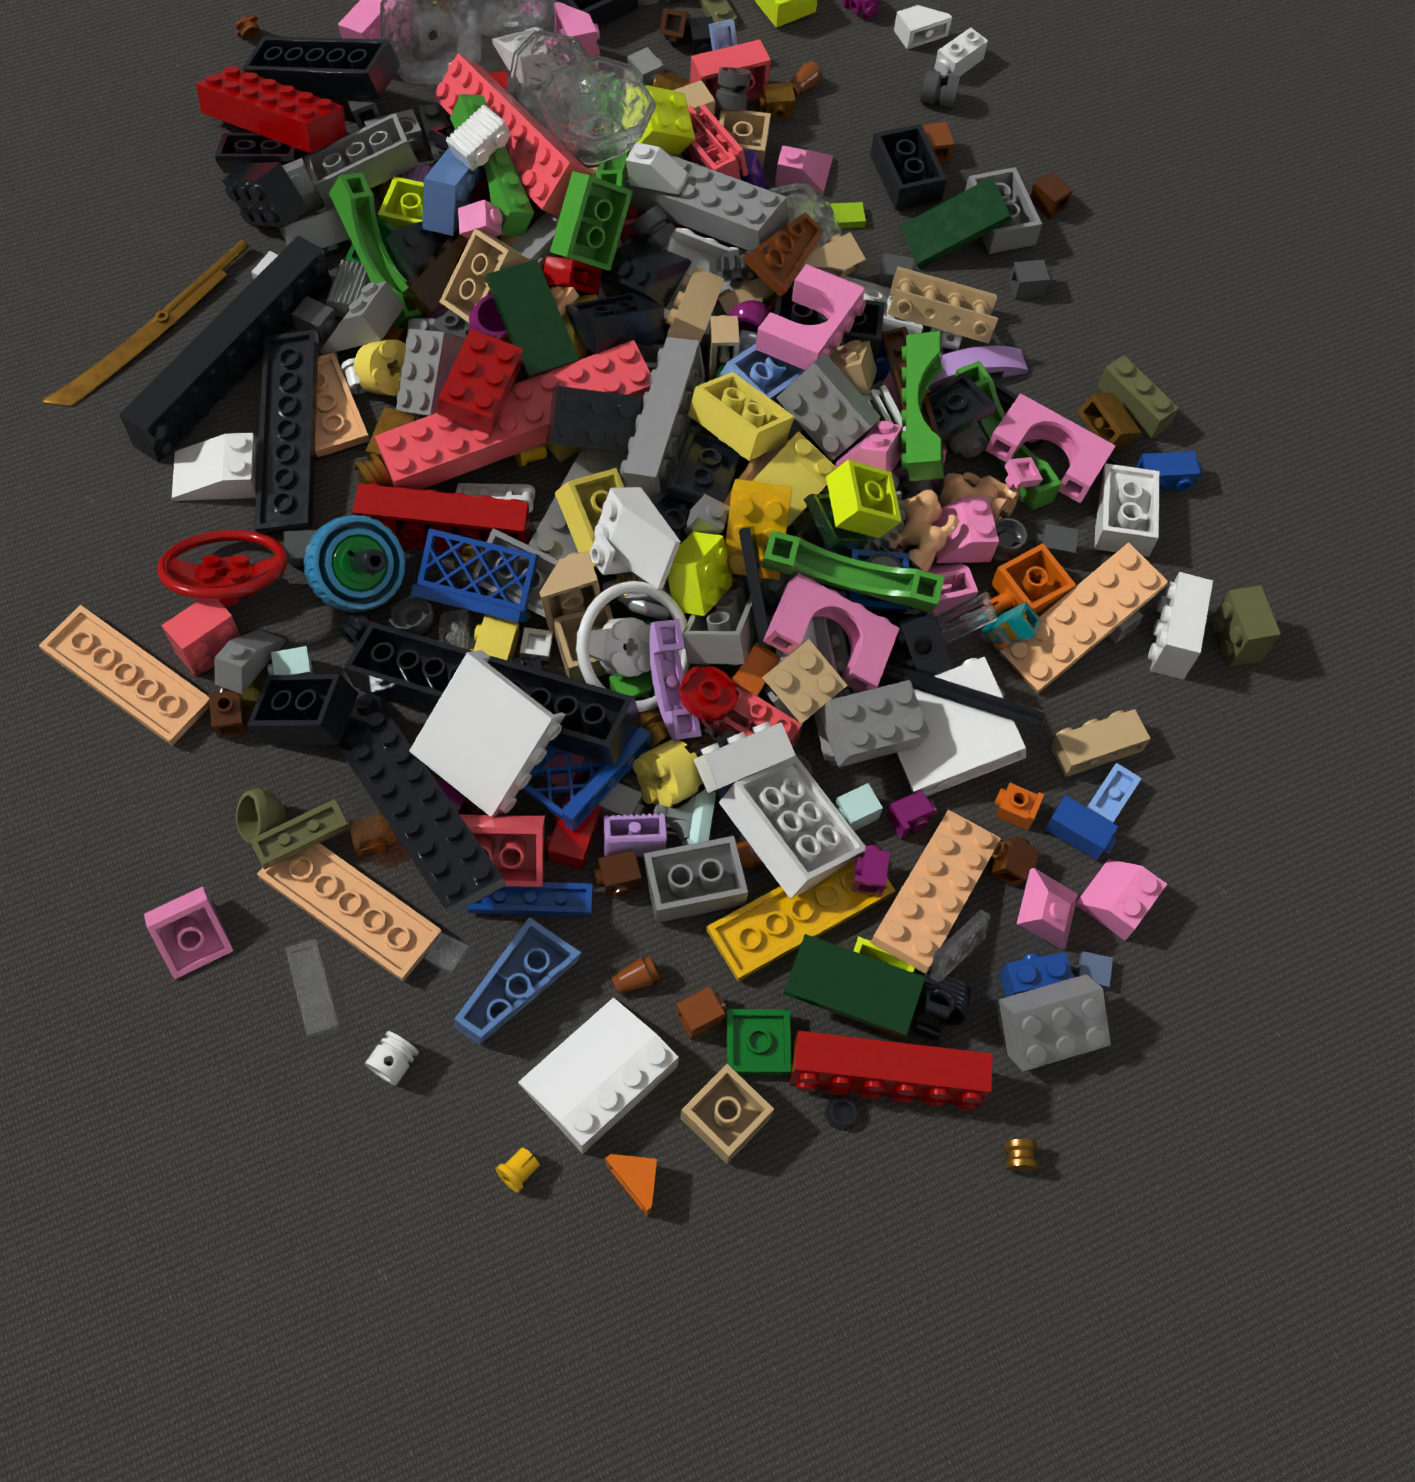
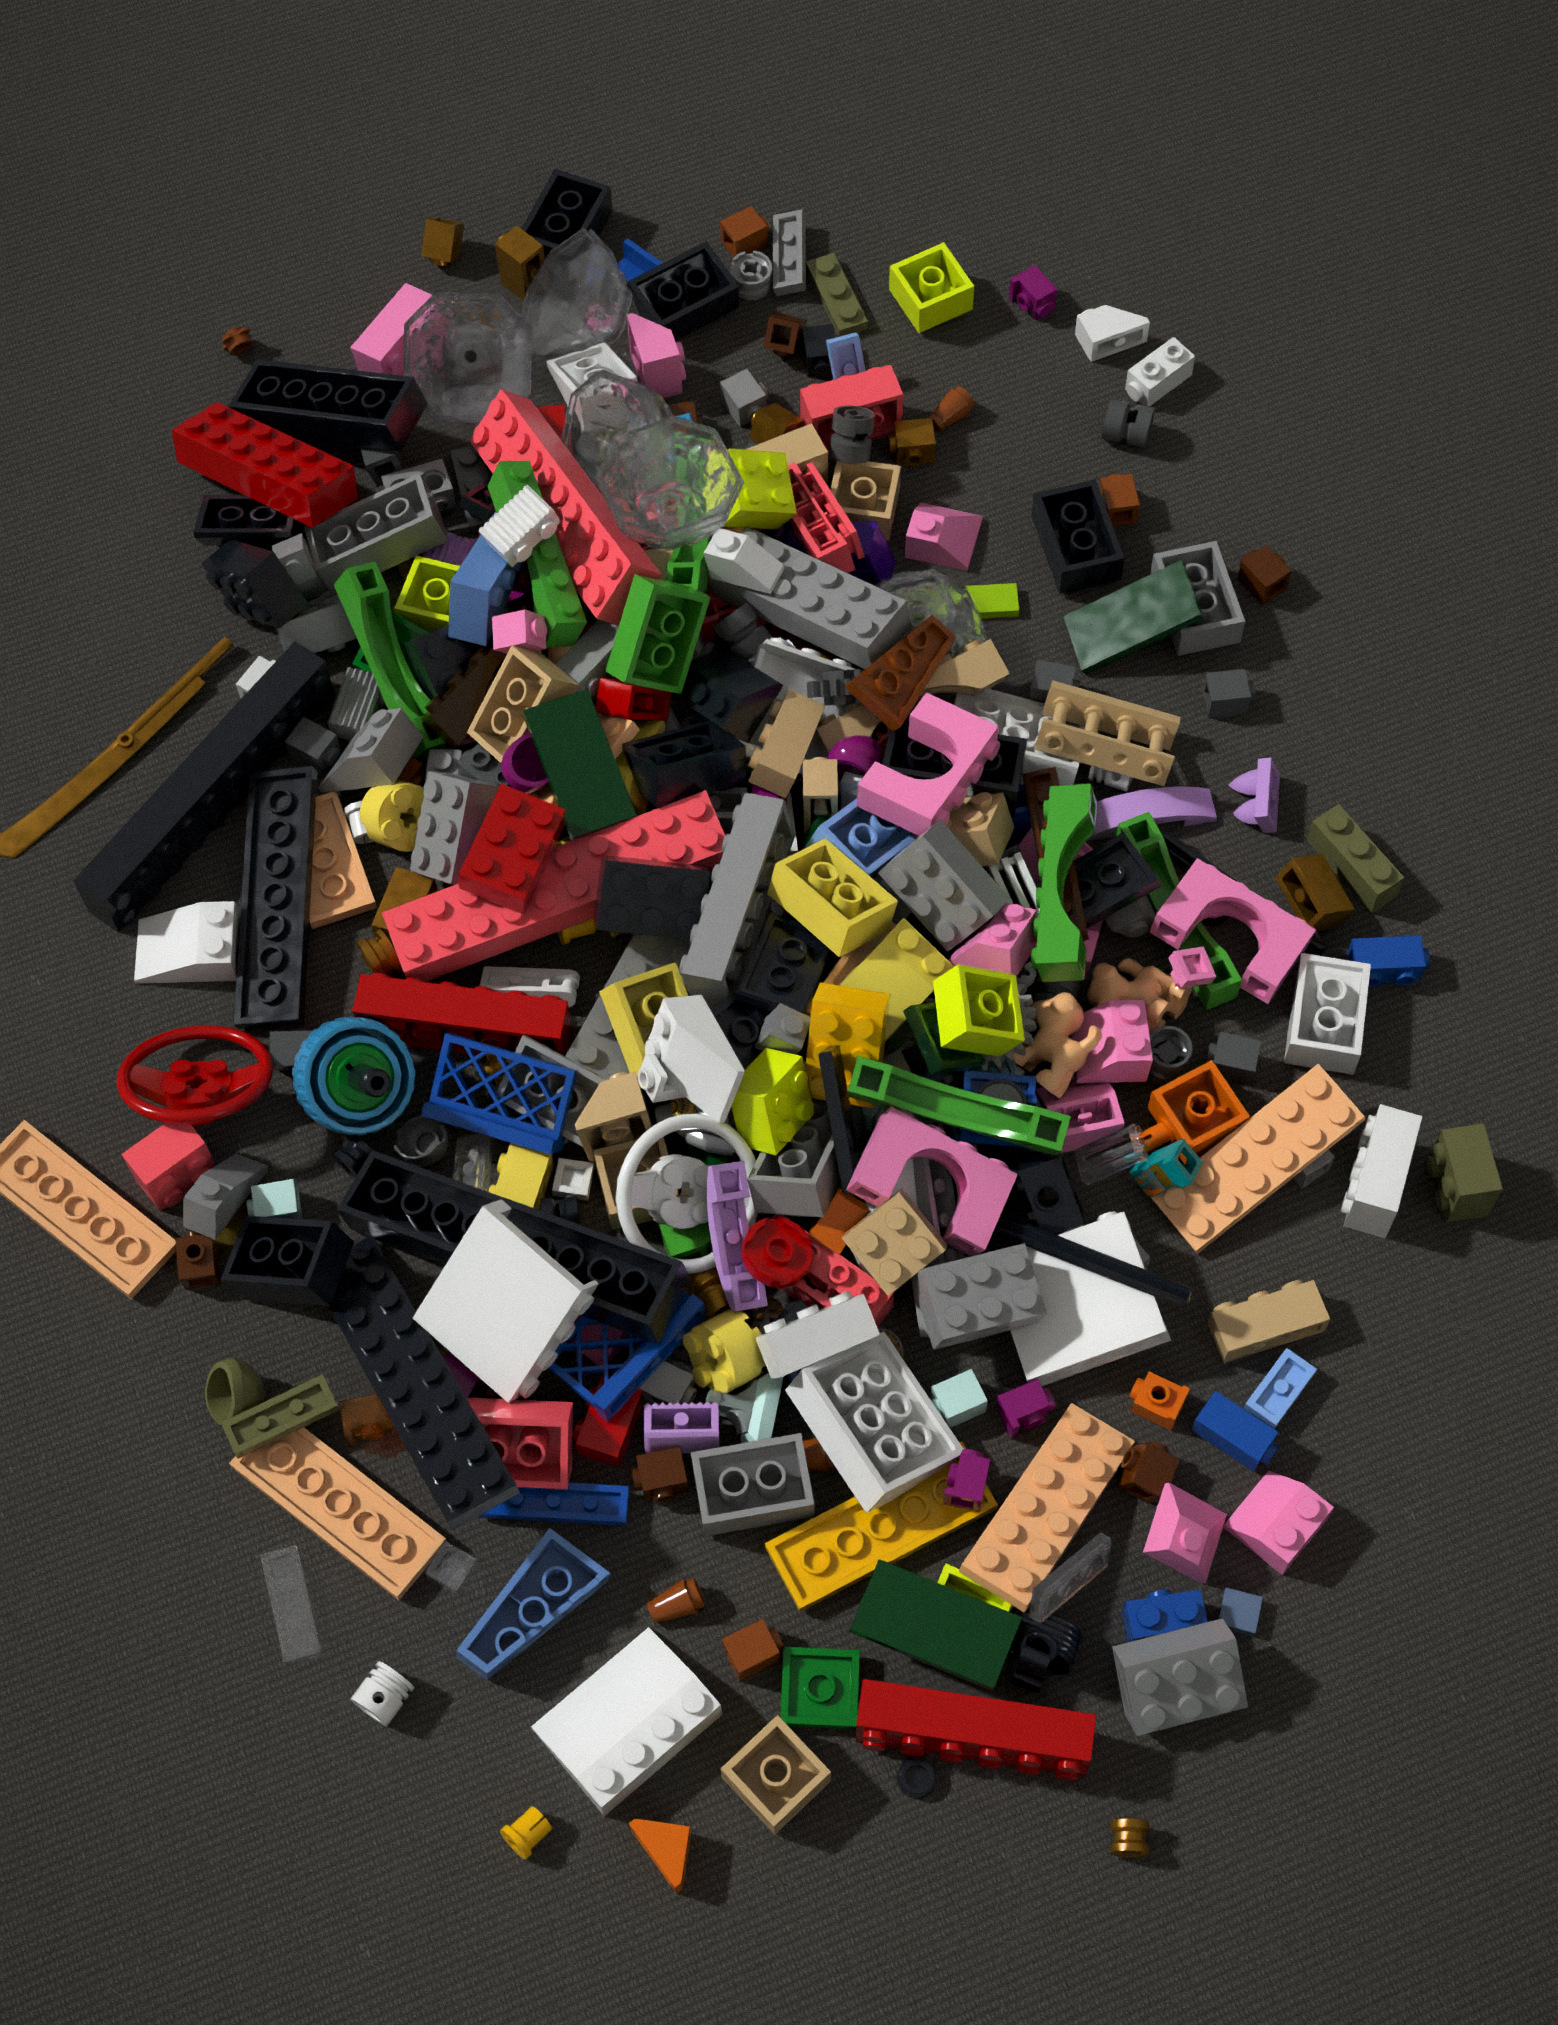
camera: 10 degrees right, 0 degrees up
bright pink slope [144,886,234,980] -> none
none -> lavender tile [1229,757,1280,834]

